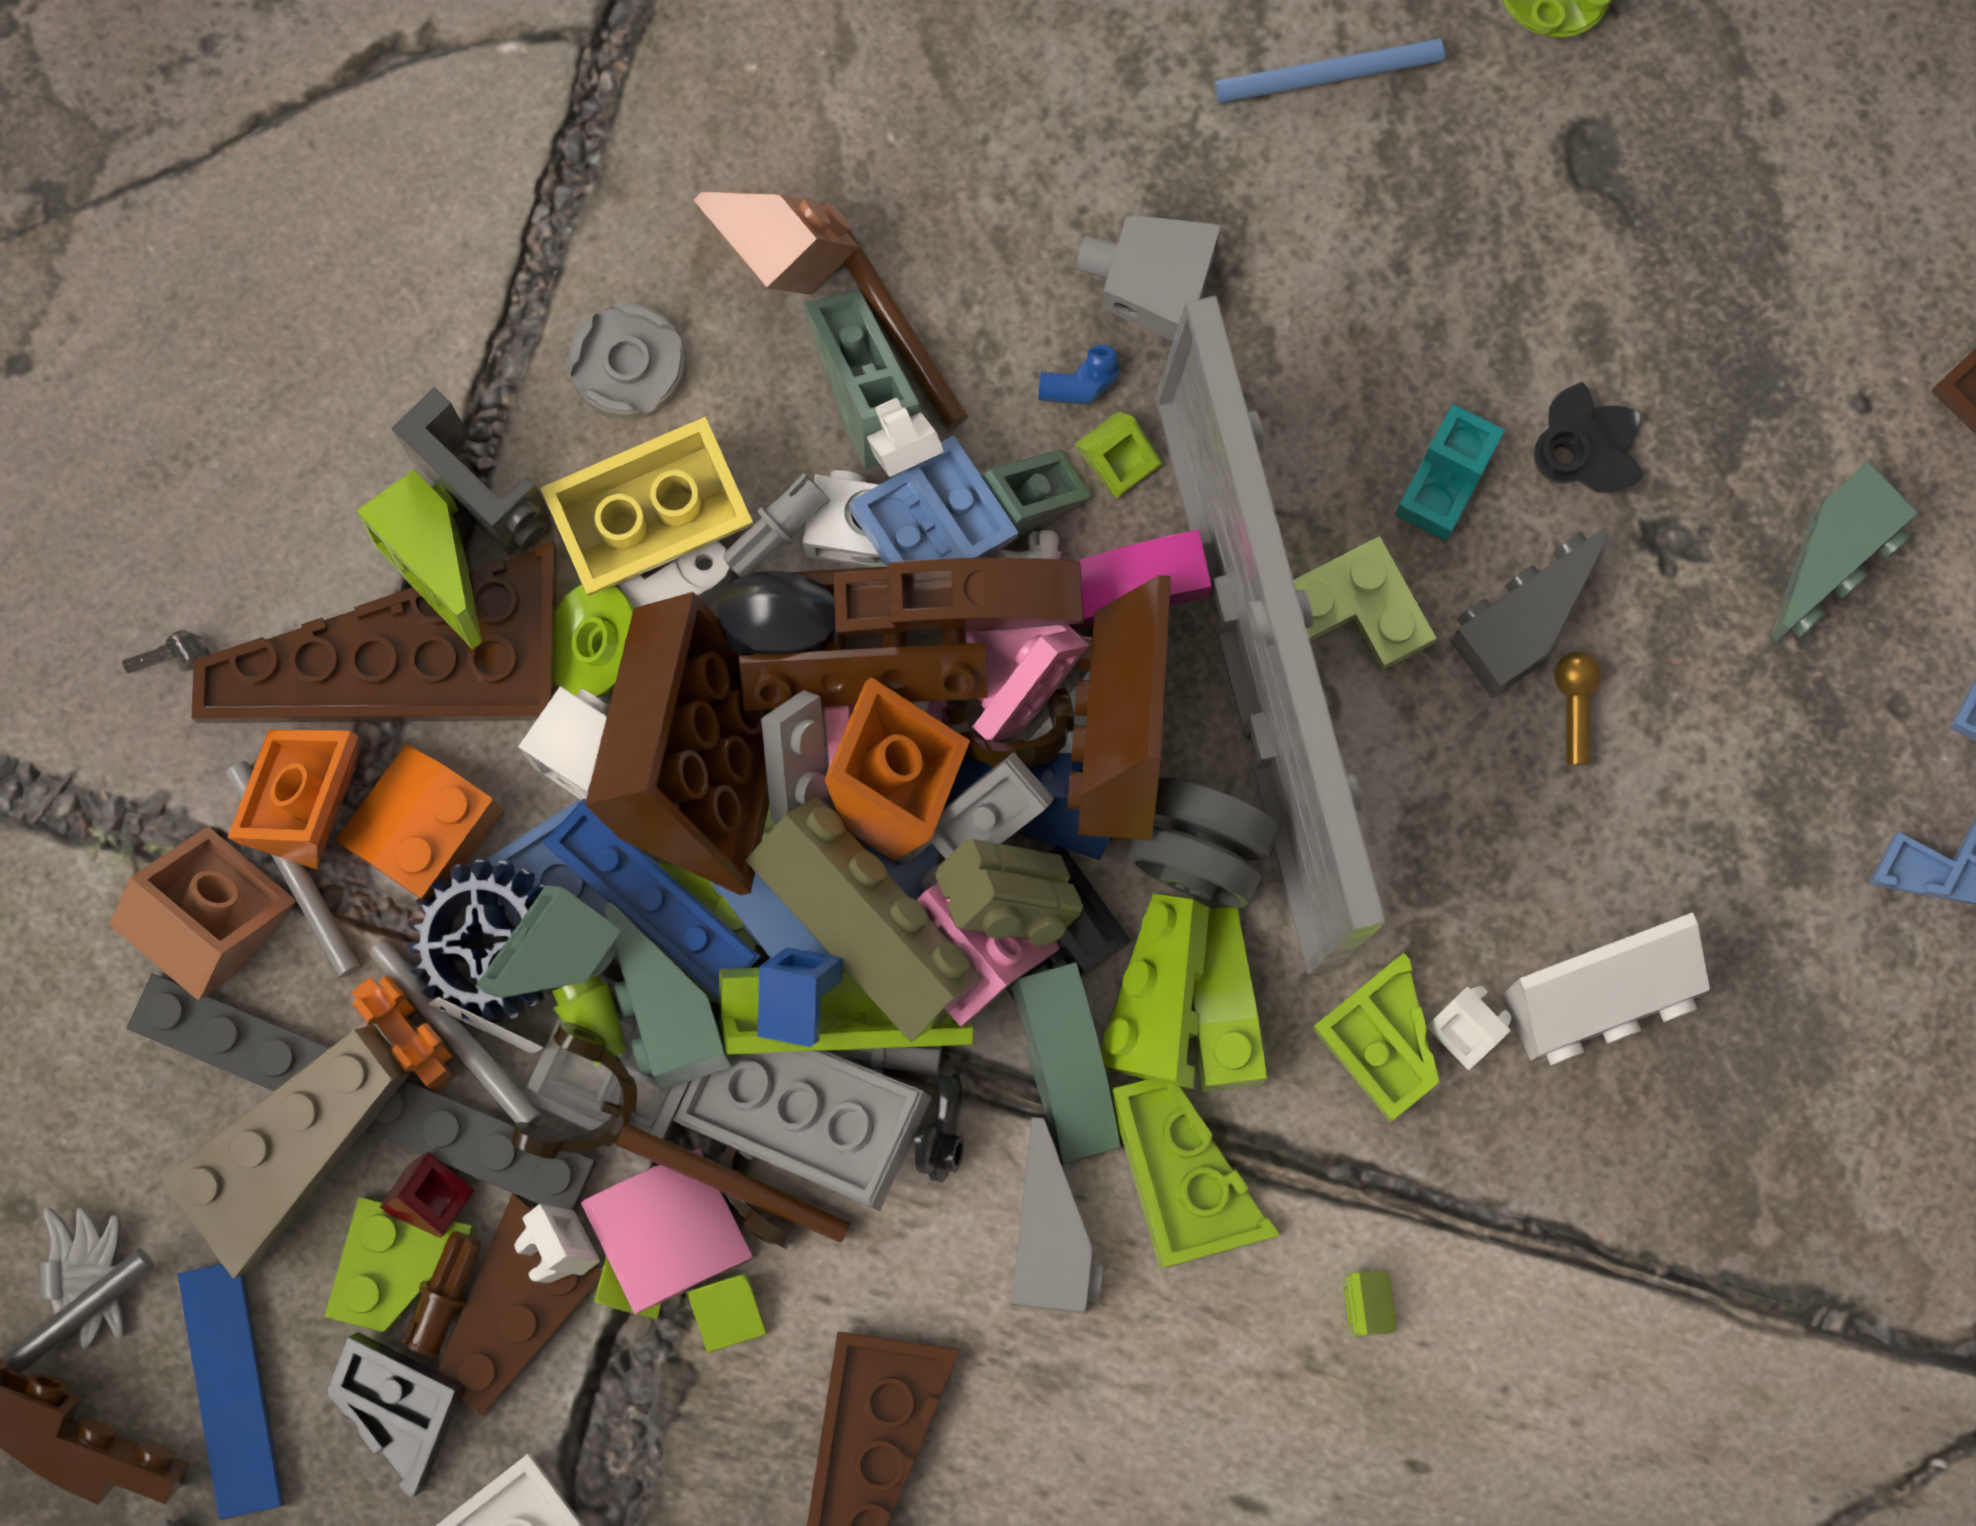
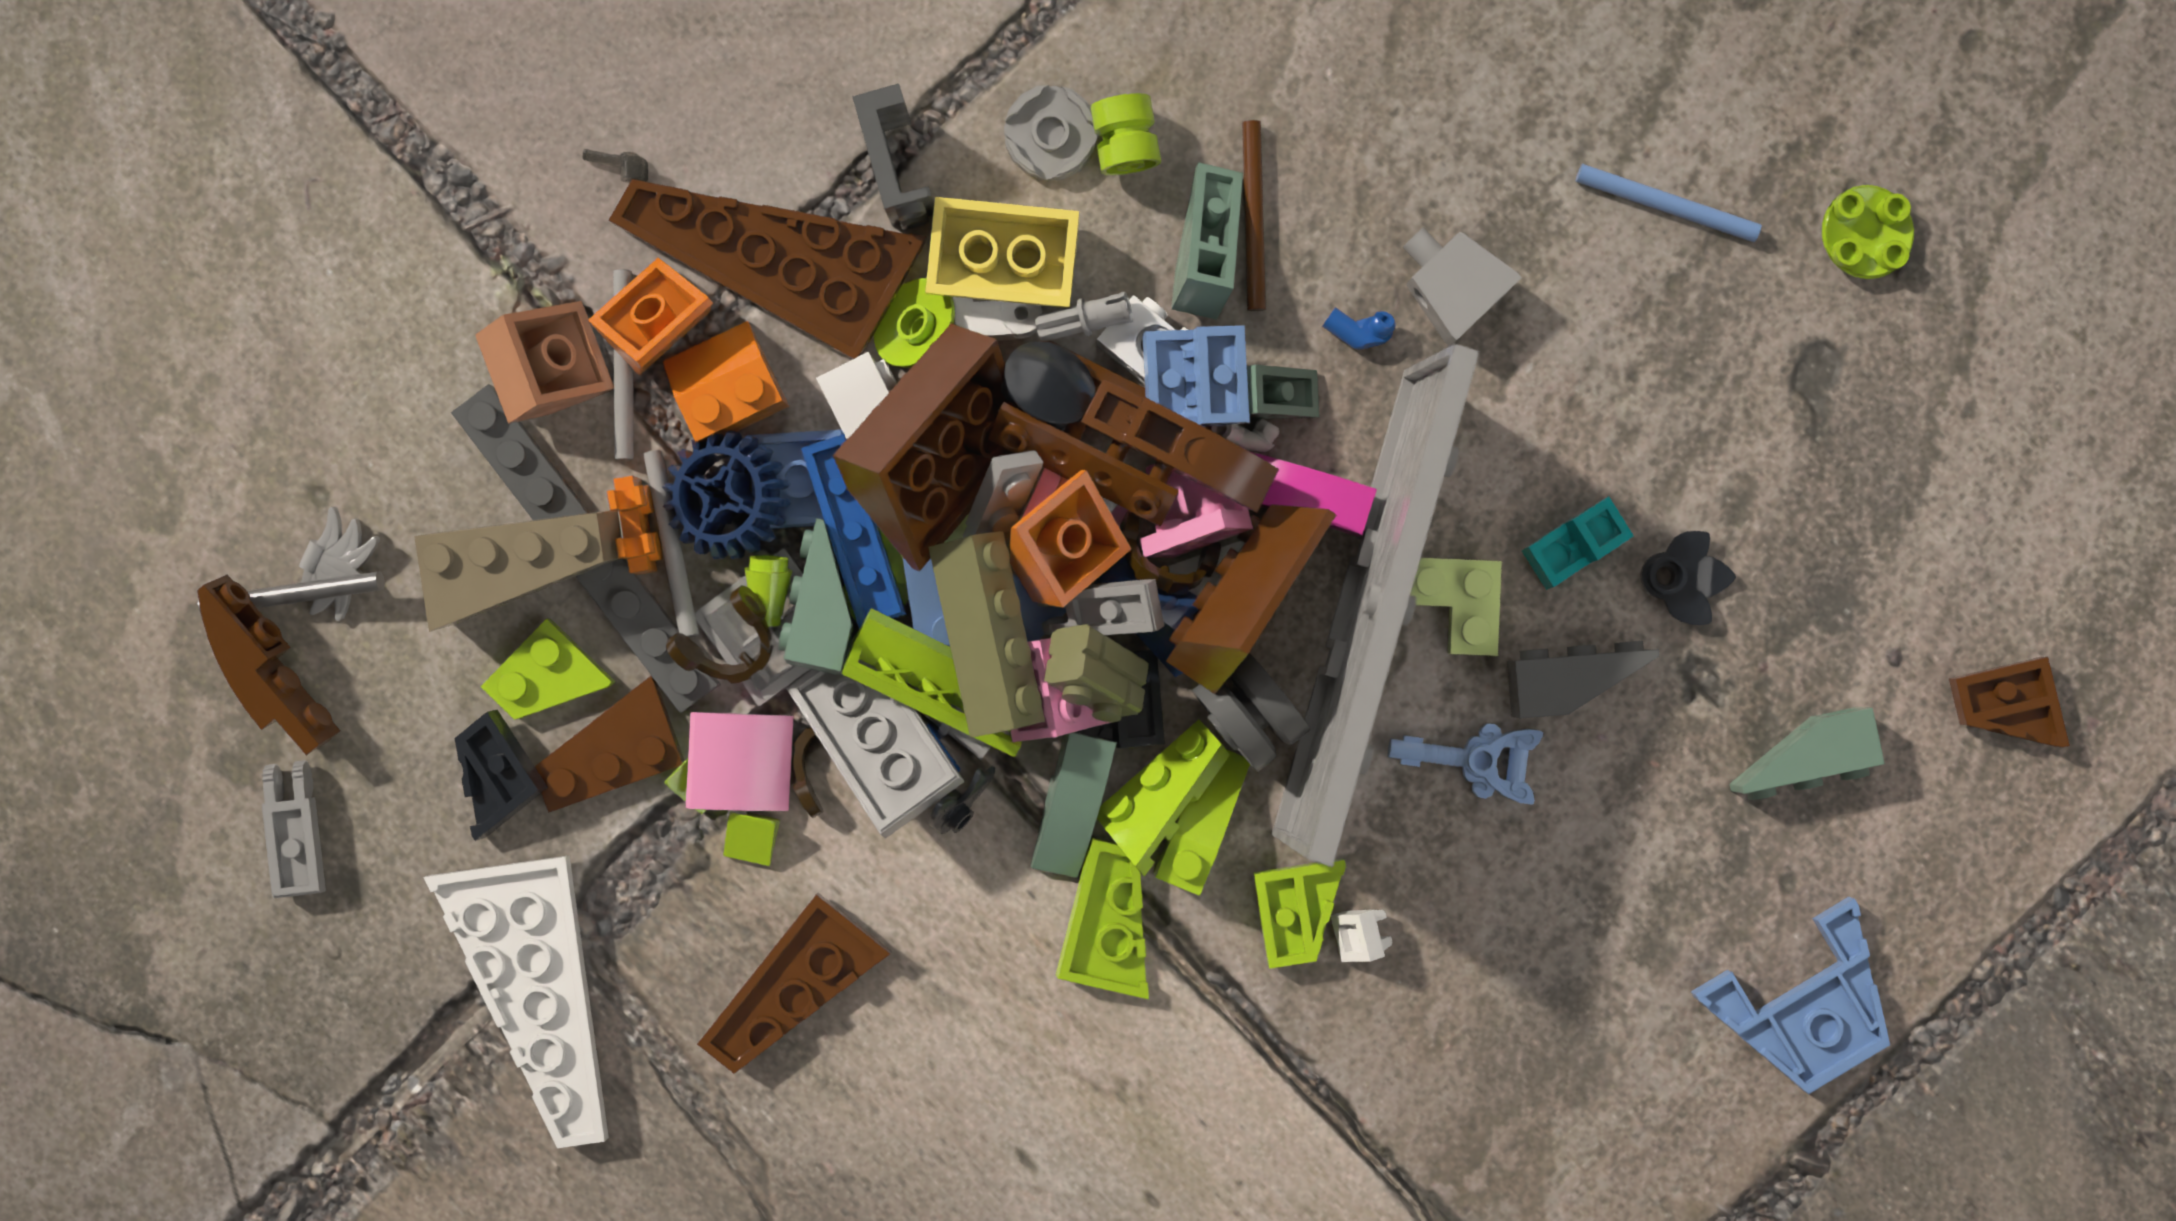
camera: 25 degrees right, 10 degrees up
blue tile [177,1264,285,1520] -> none
lime slope [356,469,482,649] -> none
dark red slope [380,1151,474,1238] -> none
reddish brown axle [402,1231,481,1357] -> none
white sticker [428,997,543,1054] -> none
sand green slope [475,885,622,998] -> none
white tile [515,1204,600,1283] -> none
reddish brown bar [615,1122,850,1243] -> none
slope [693,192,859,295] -> none
blue panel [758,947,843,1047] -> none
white tile [867,397,944,477] -> none
light grey slope [1011,1117,1103,1314] -> none
lime slope [1074,411,1163,498] -> none
lime slope [1342,1271,1396,1338] -> none
white slope [1503,913,1710,1066] -> none
pearl gold bar [1554,652,1602,766] -> none
none -> lime wheel [1091,93,1161,175]
none -> light blue piece [1388,724,1543,805]

